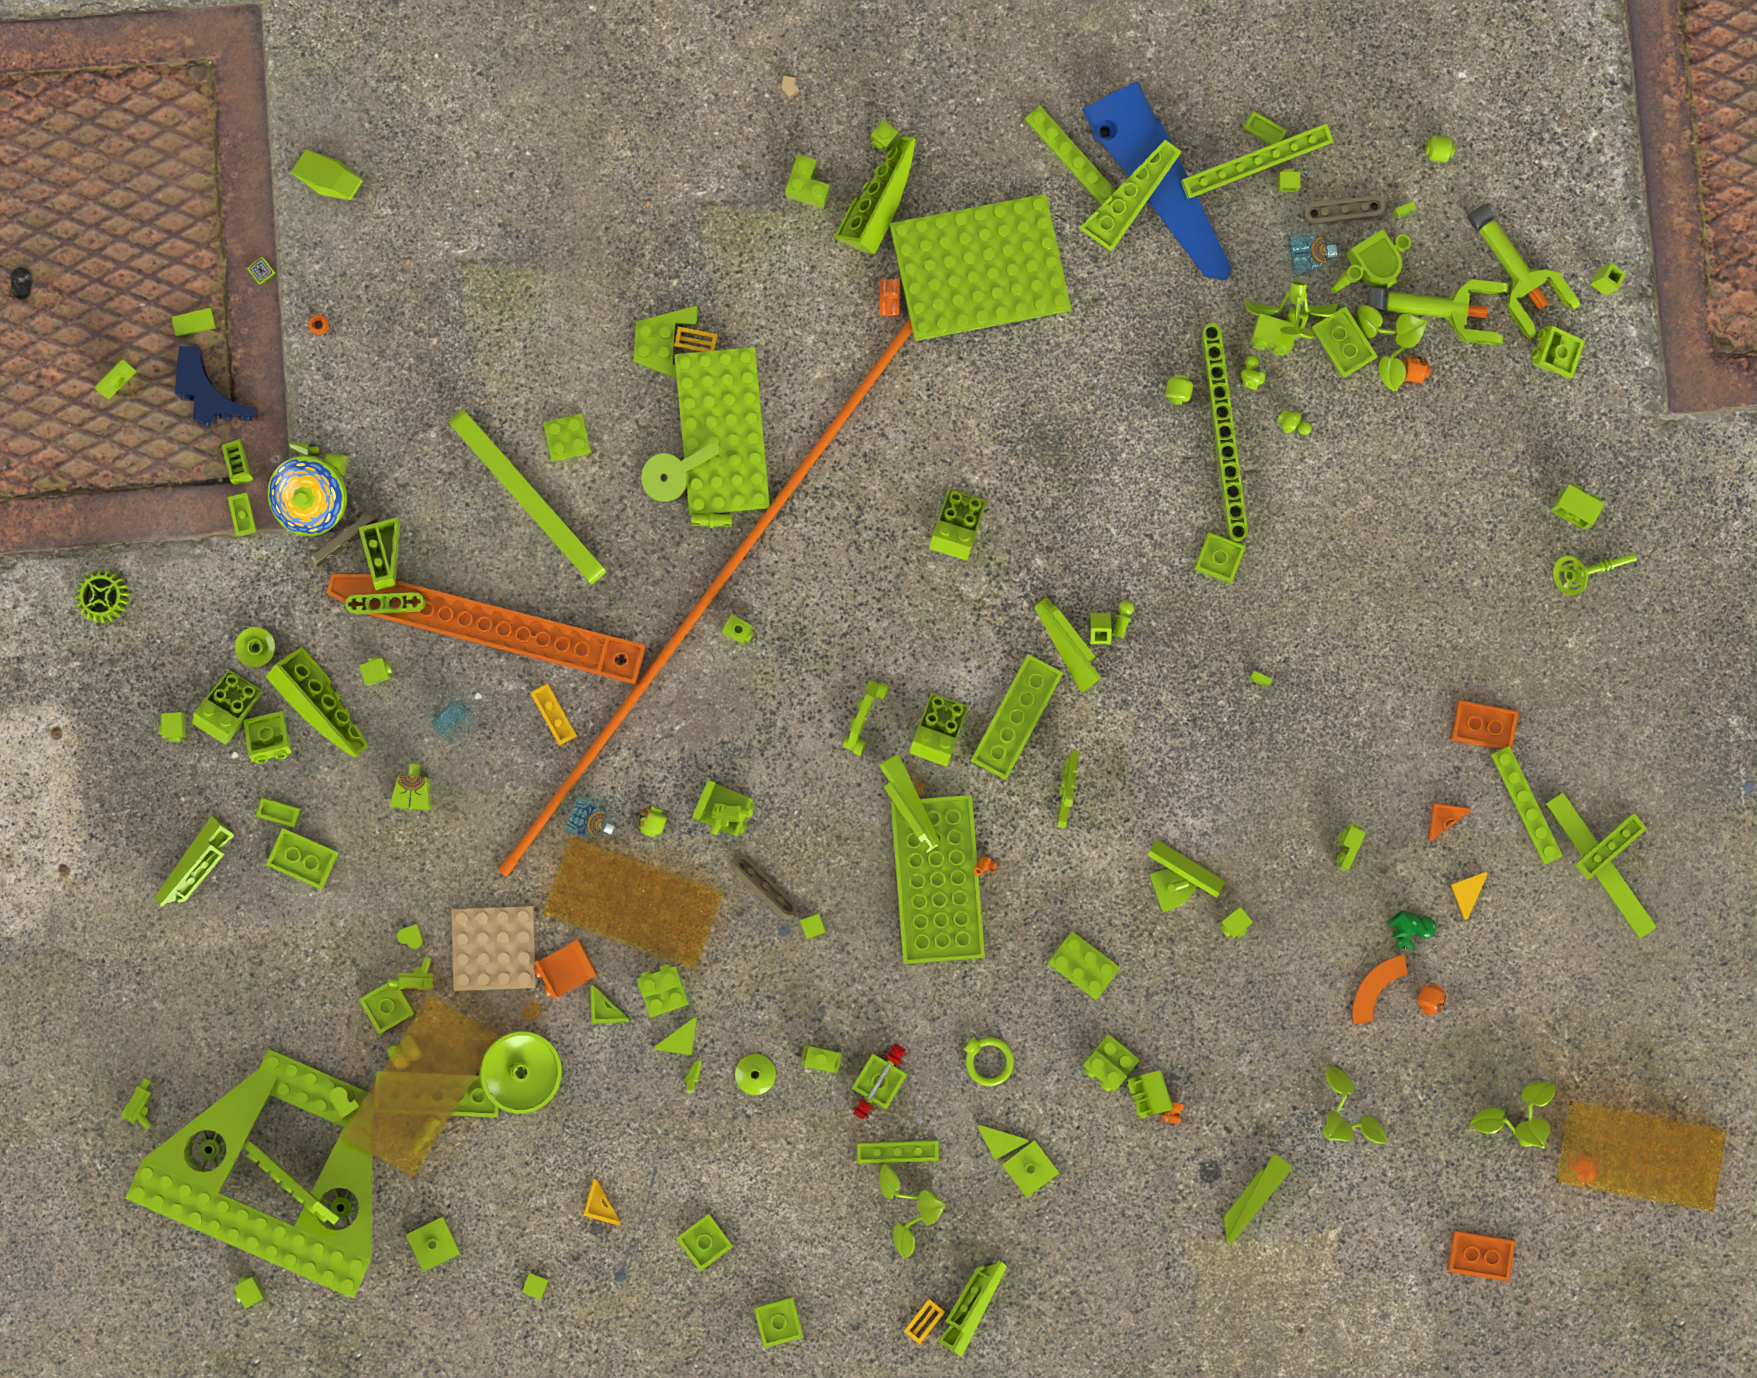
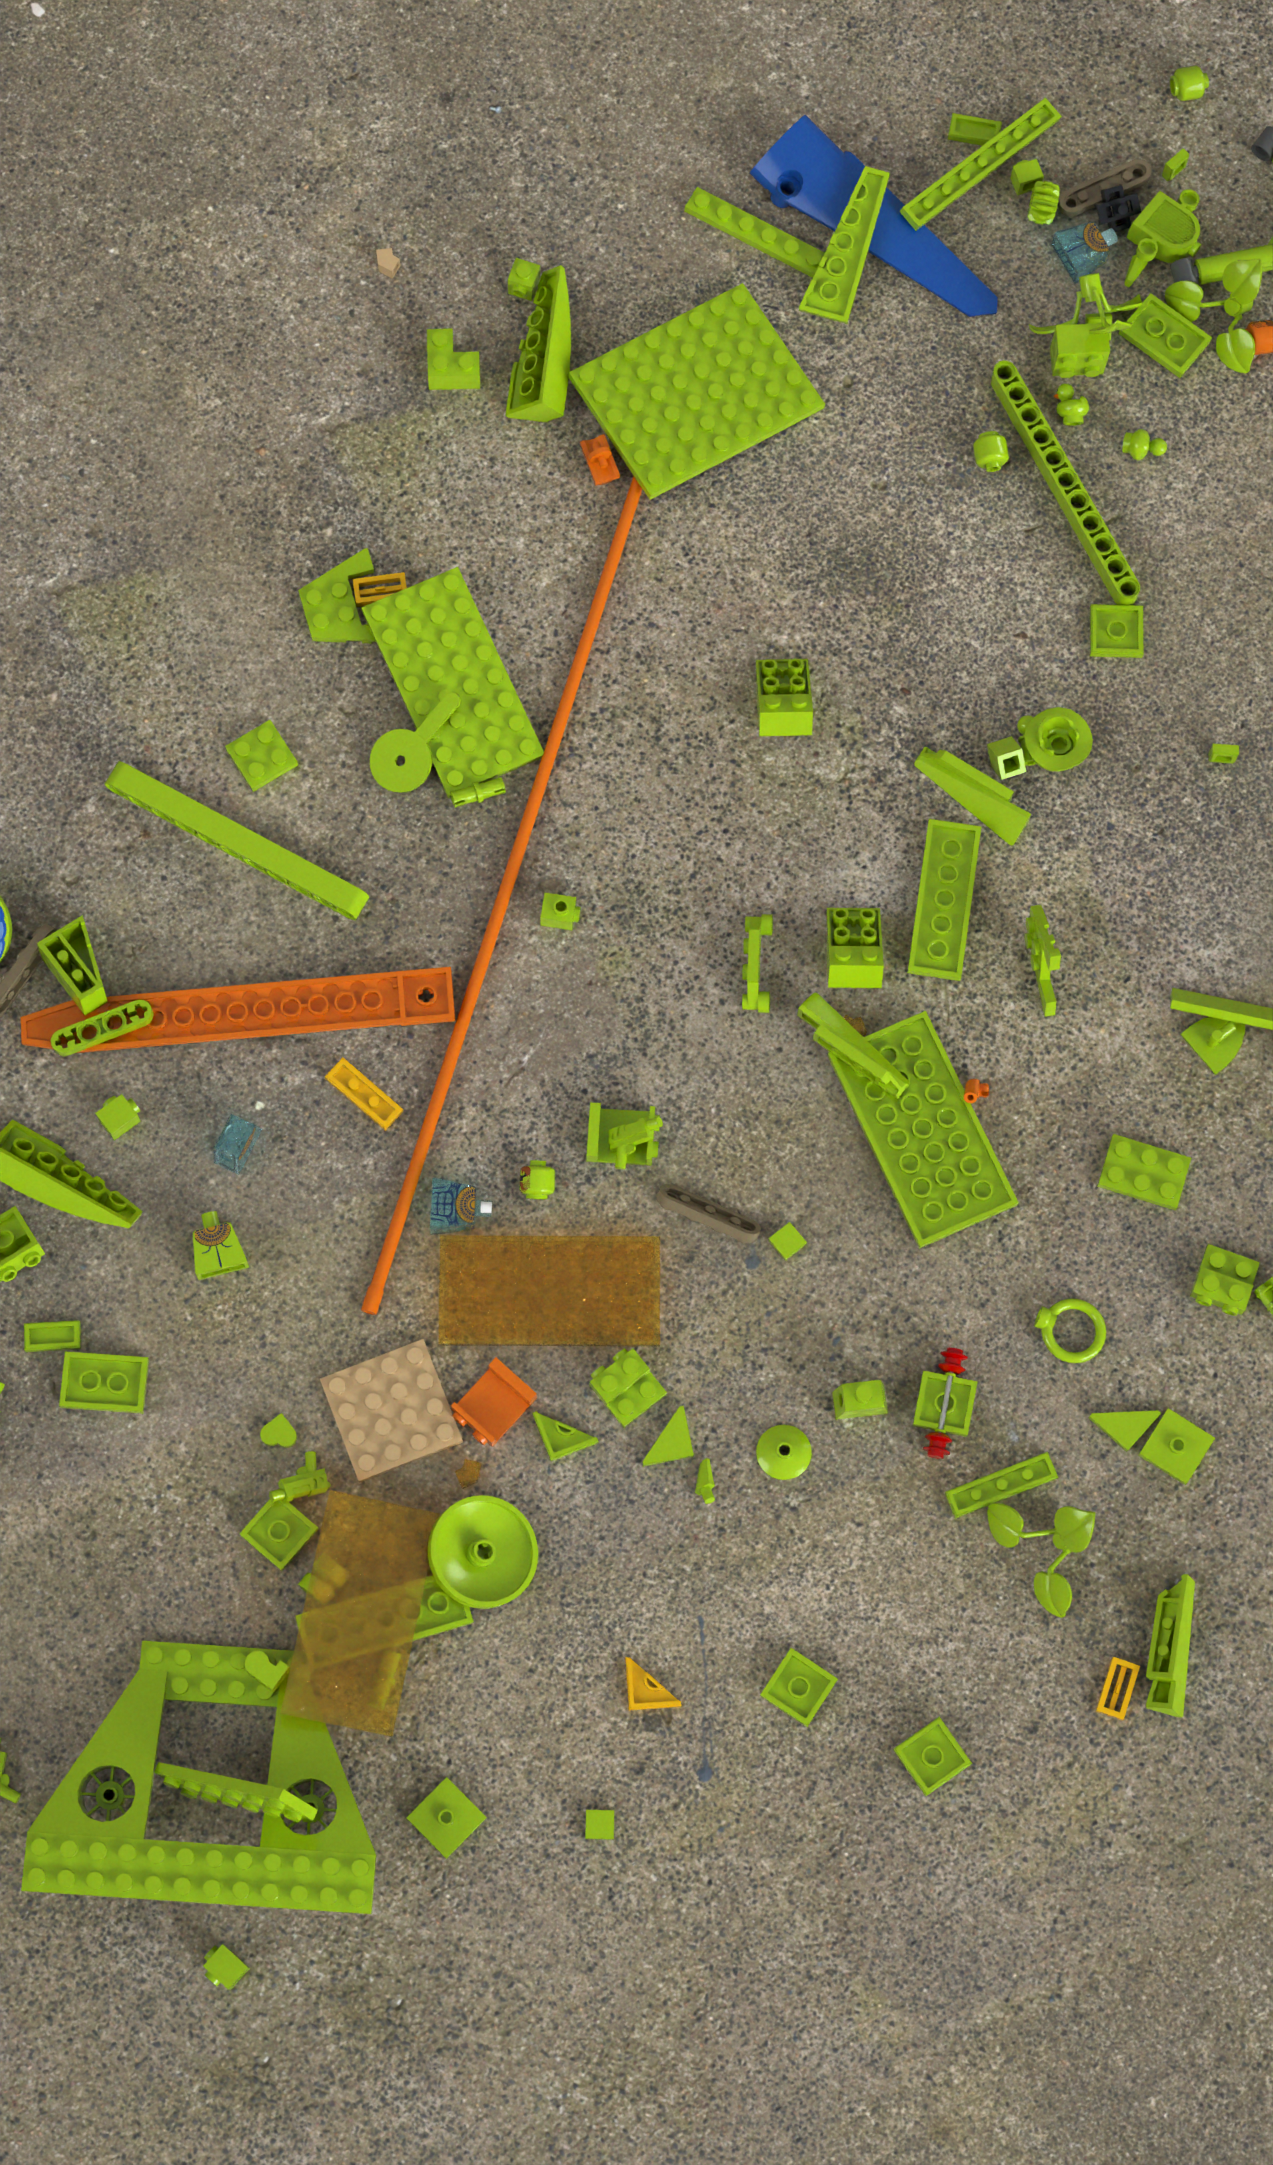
camera: 25 degrees left, 10 degrees down
none -> lime hat [1025,707,1093,772]
none -> lime gear [1027,181,1060,225]
none -> black piece [1094,184,1141,233]

